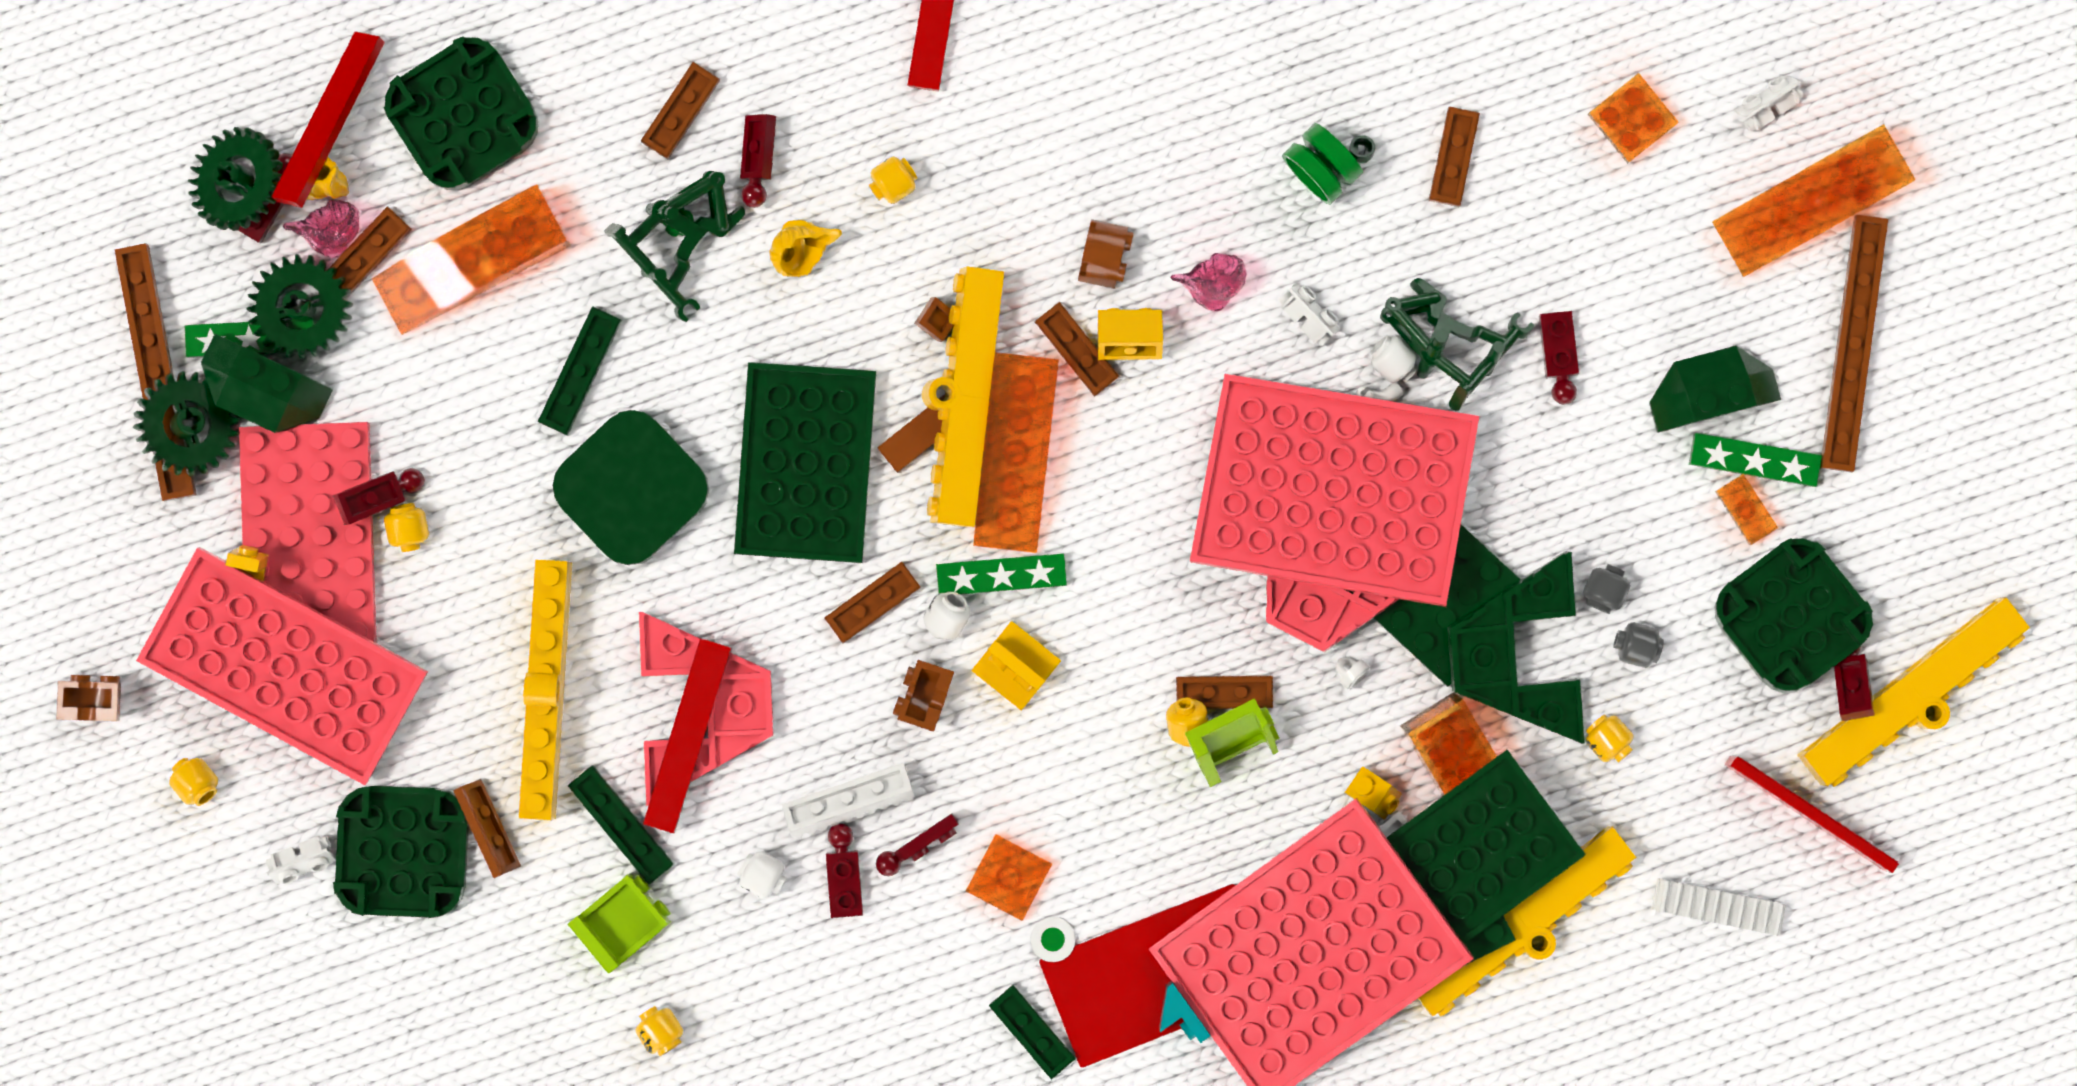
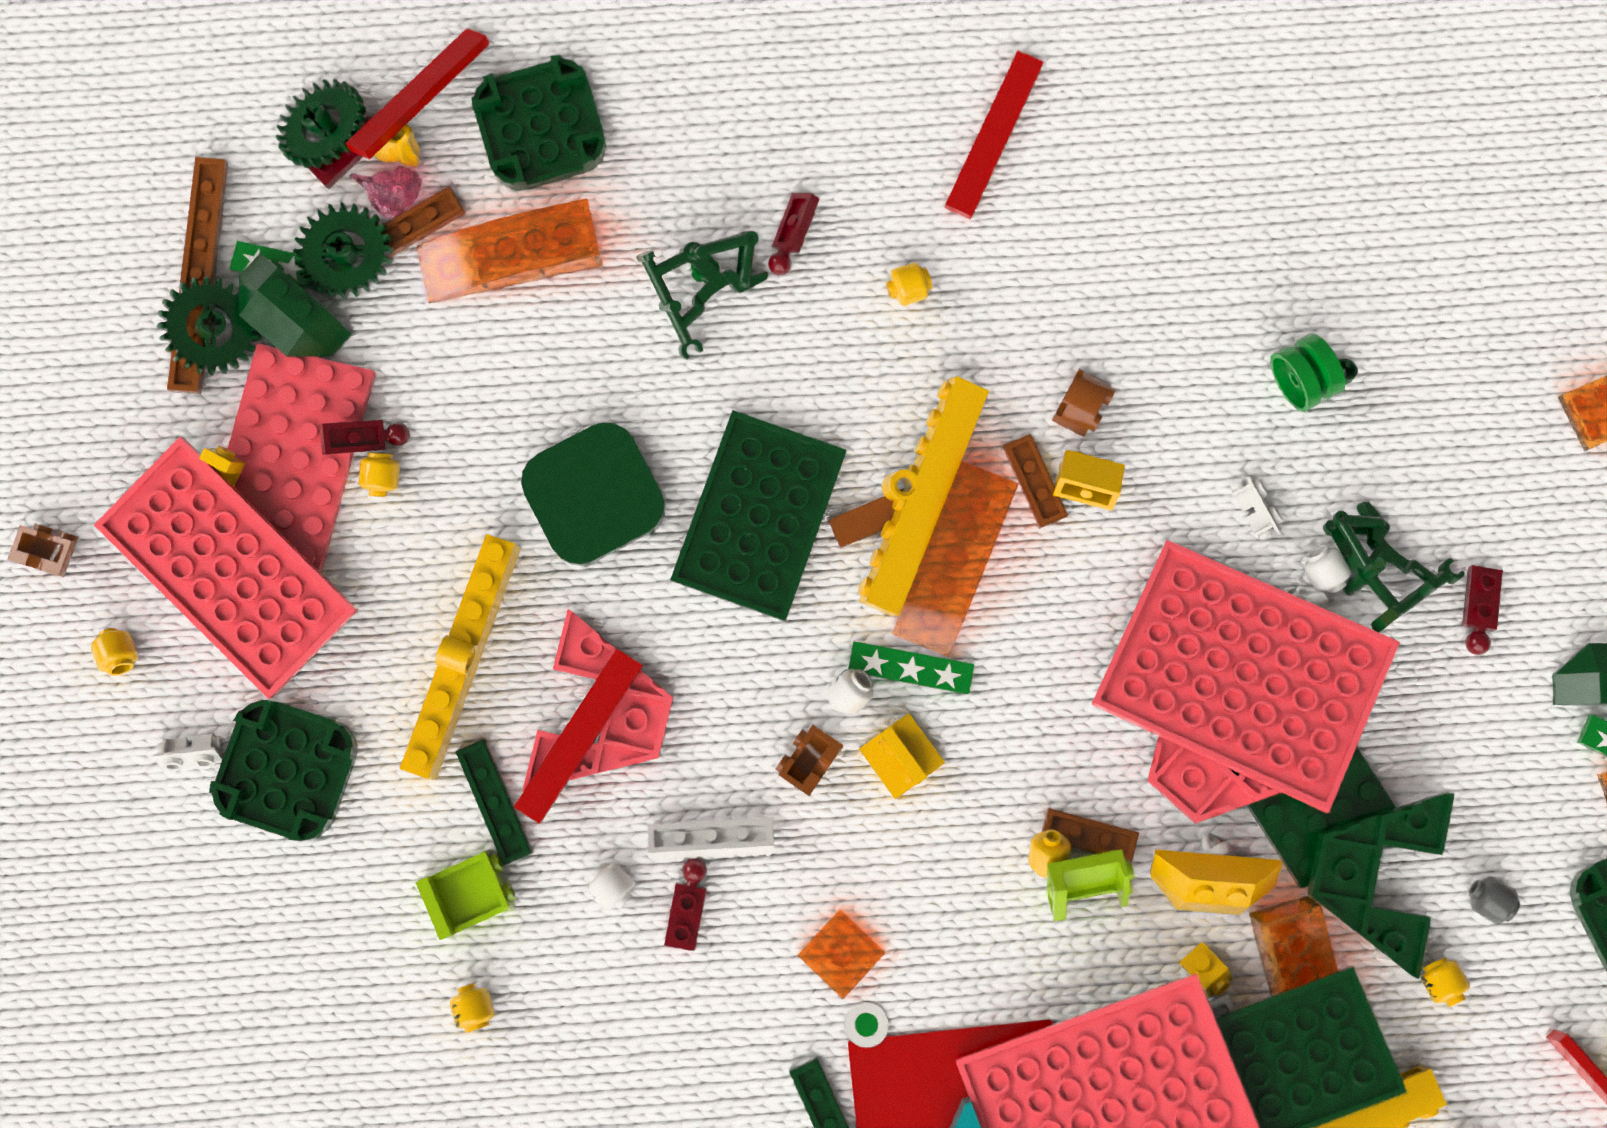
camera: 20 degrees right, 5 degrees down
dark orange tile [453,779,521,878] -> none
dark green tile [537,306,622,436] -> none
dark orange tile [640,62,720,160] -> none
yellow hair [769,220,842,277] -> none
dark orange tile [824,562,921,644] -> none
dark red plate [875,813,959,877] -> none
dark orange plate [914,297,954,342] -> none
clear pink hair [1170,253,1247,312] -> none
dark orange tile [1428,106,1480,207] -> none
dark grey head [1583,564,1631,614] -> none
none -> yellow wedge [1150,849,1282,915]

